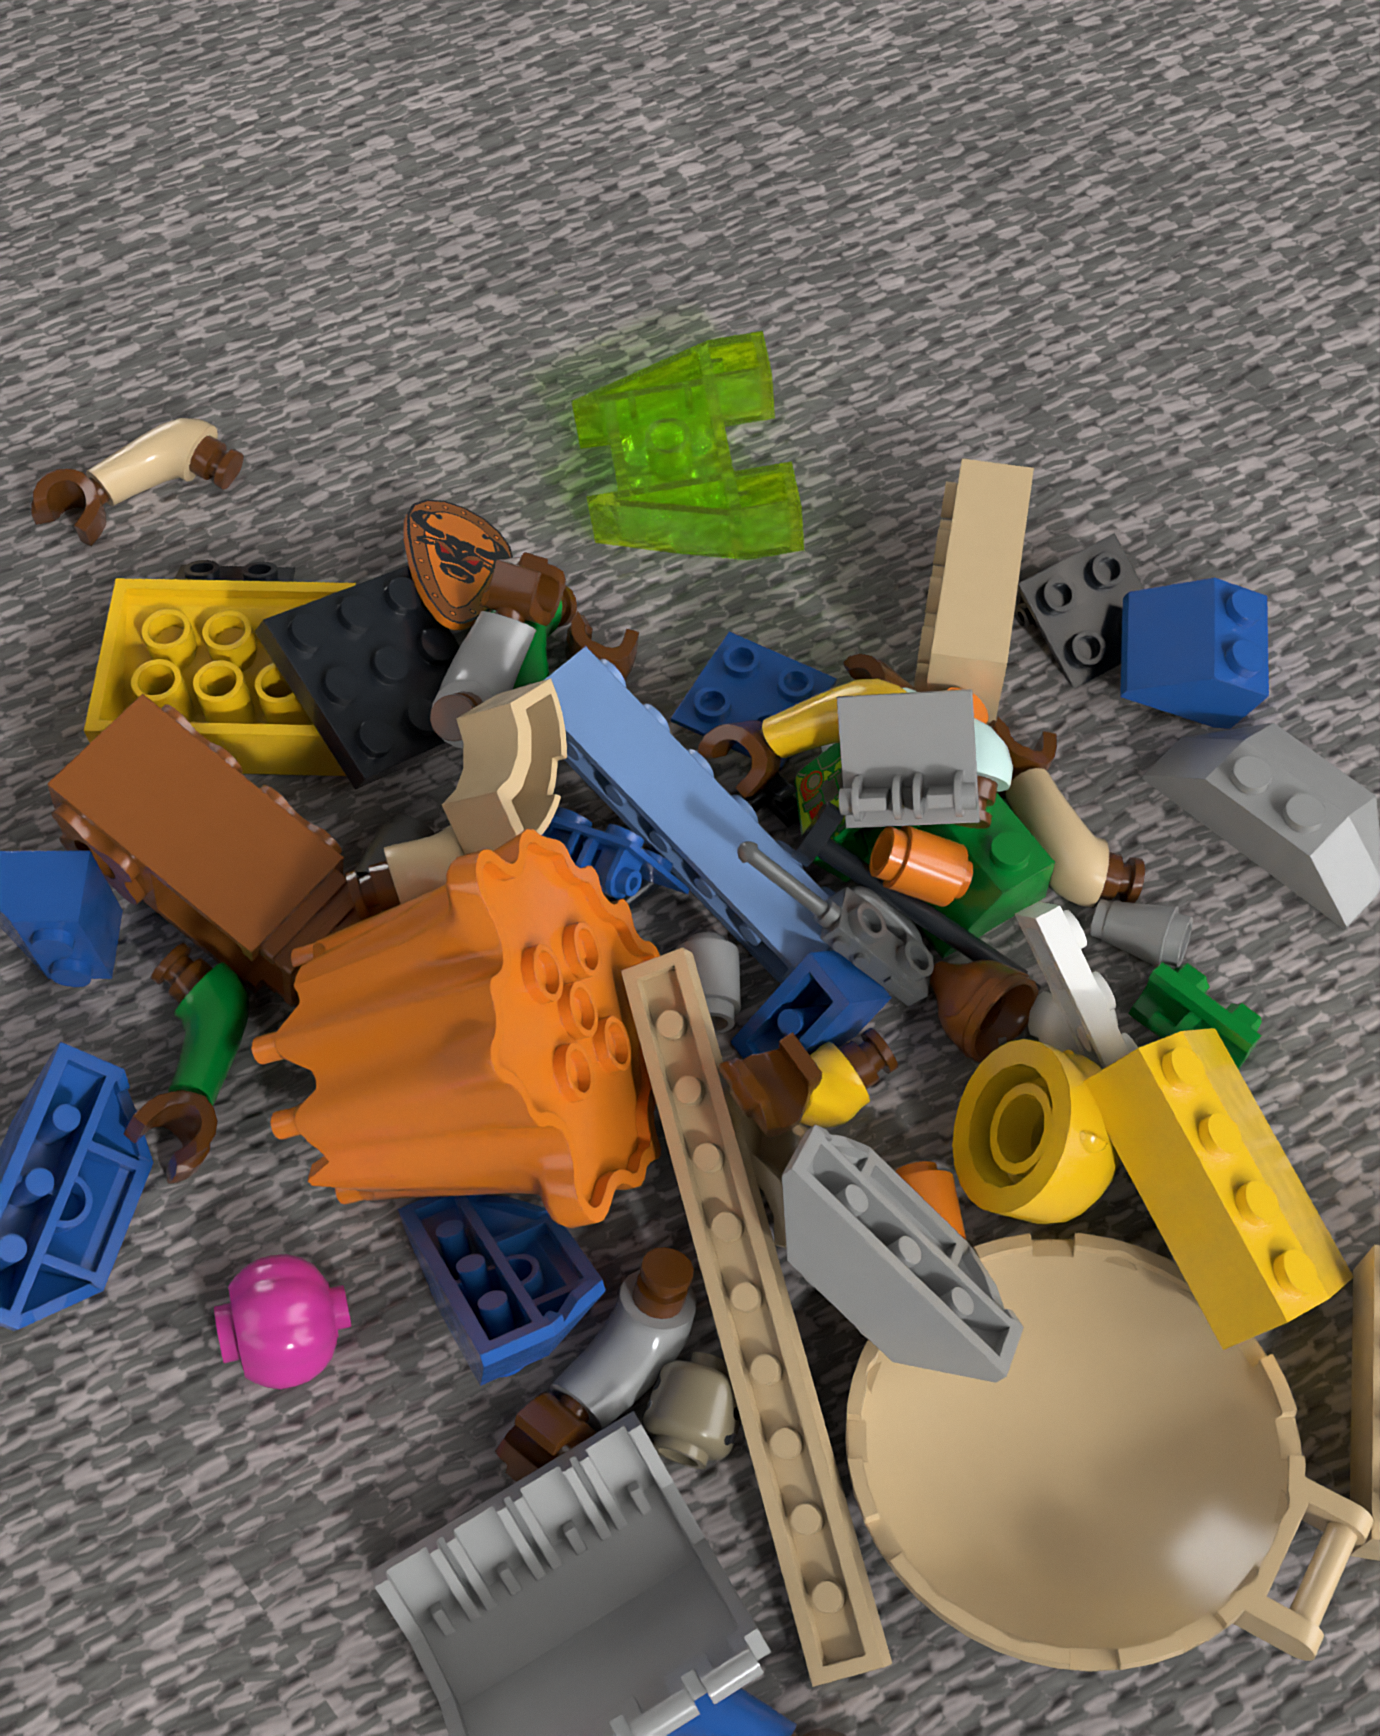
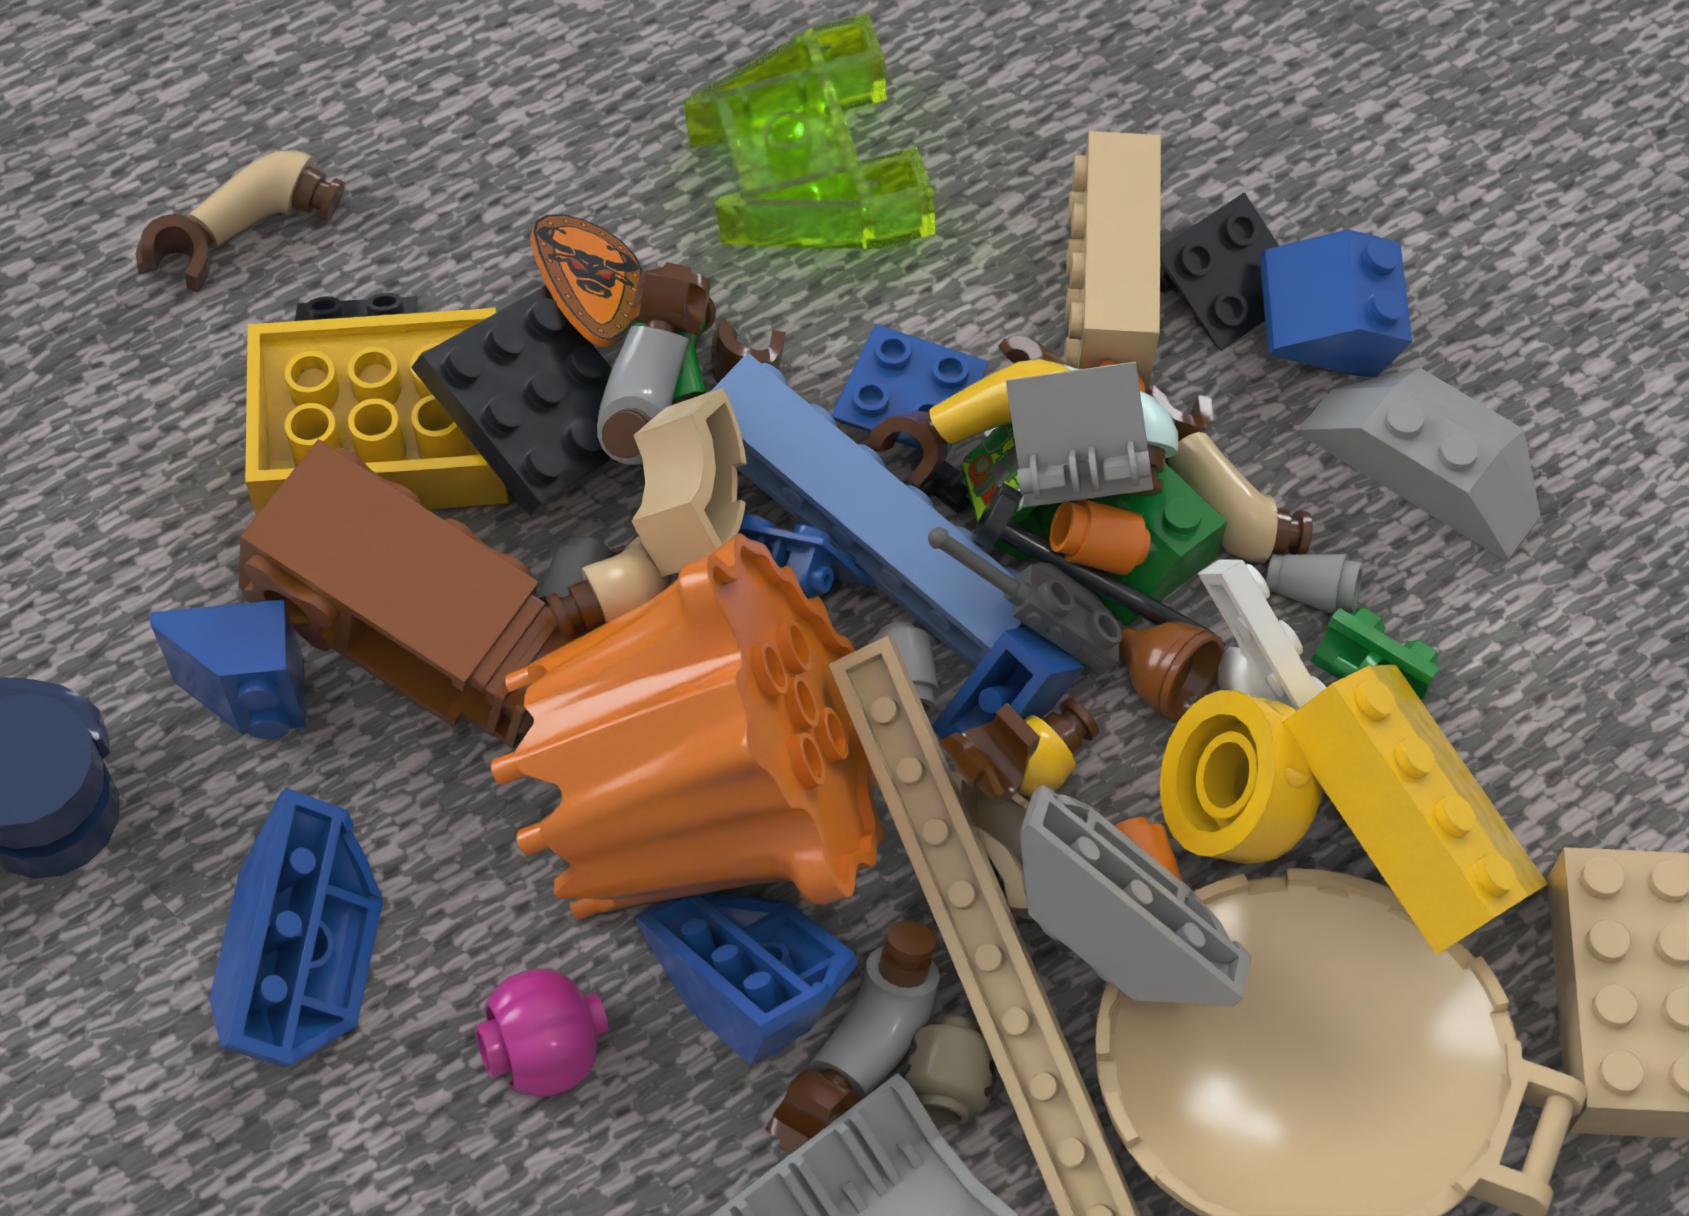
camera: 10 degrees left, 0 degrees up
piece [123,942,249,1184] -> none

